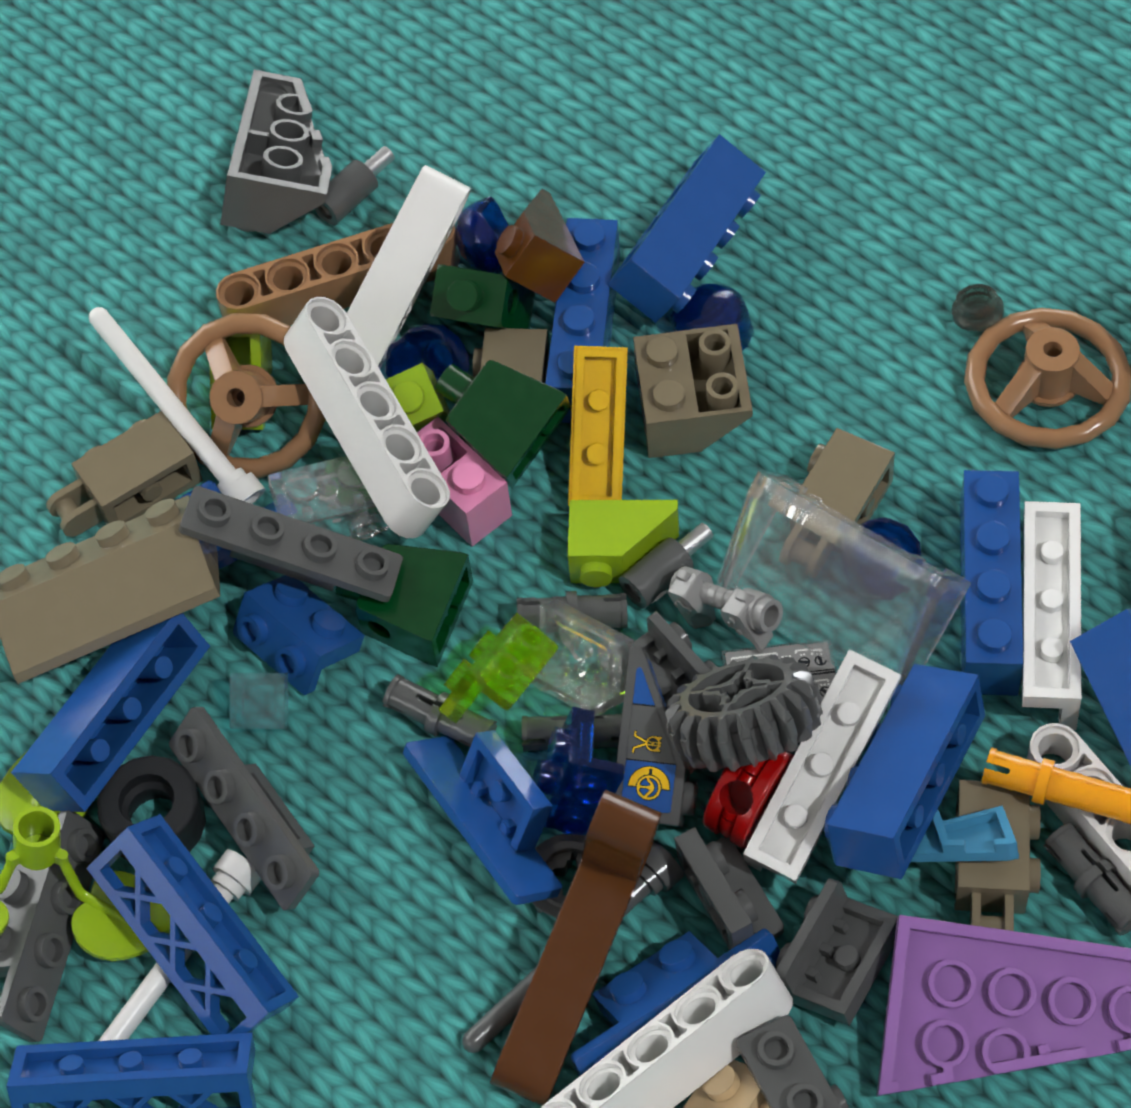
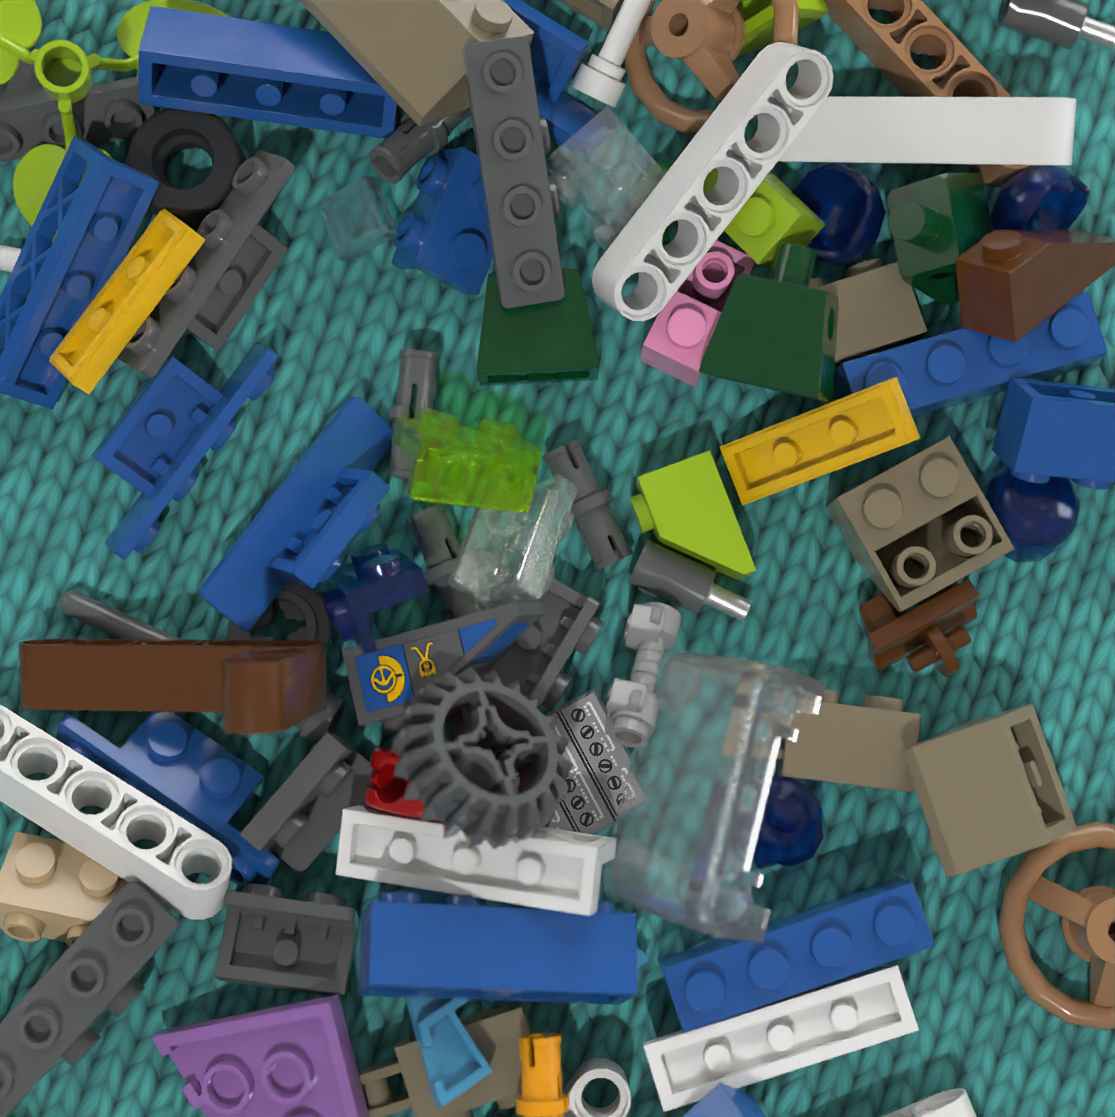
camera: 60 degrees right, 25 degrees up
none -> yellow tile [49,209,206,395]
none -> blue bracket [91,344,279,560]
none -> dark grey pin [369,107,472,184]
none -> reddish brown hips [859,579,979,677]
none -> dark tan slope [902,703,1077,877]

